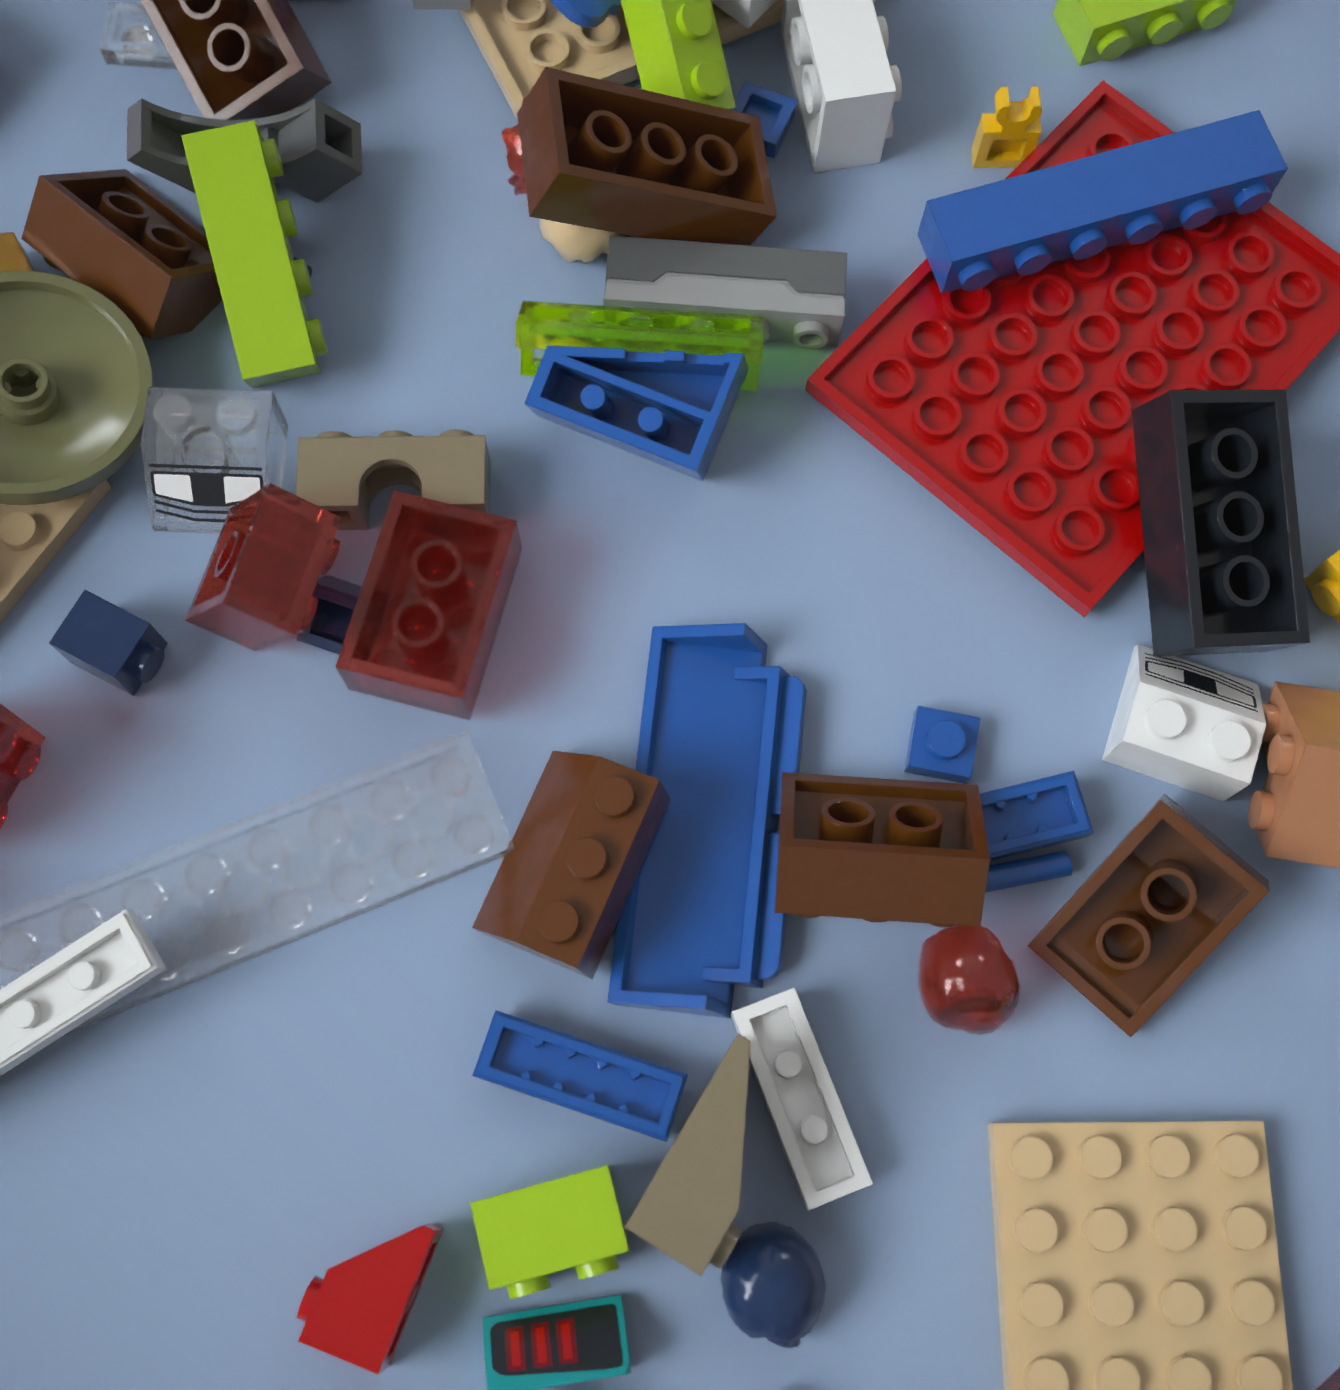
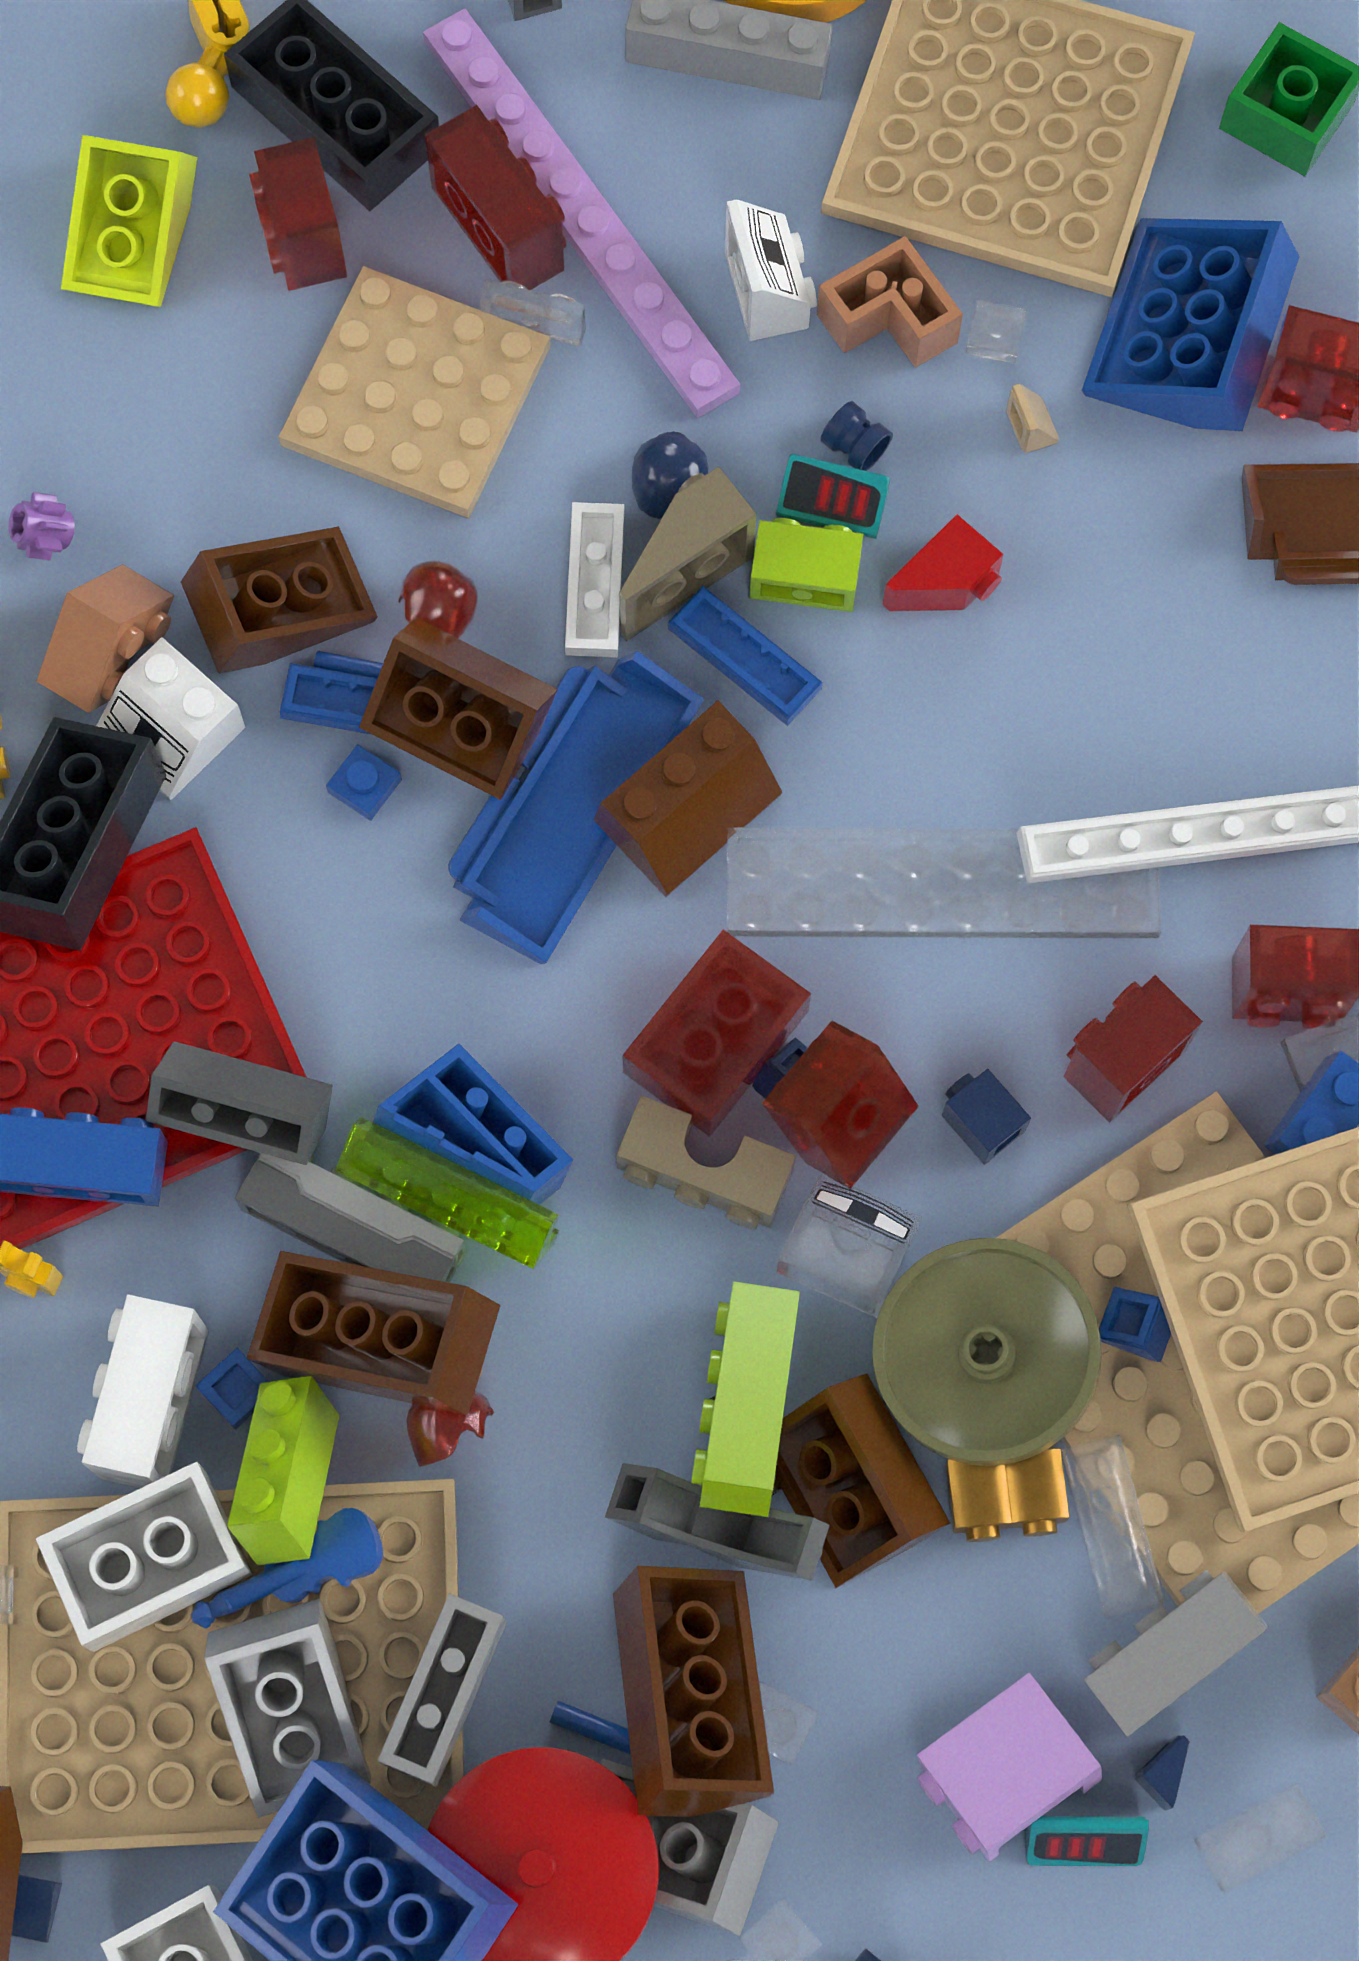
camera: 155 degrees left, 0 degrees up
none -> dark grey brick [146,1041,333,1165]

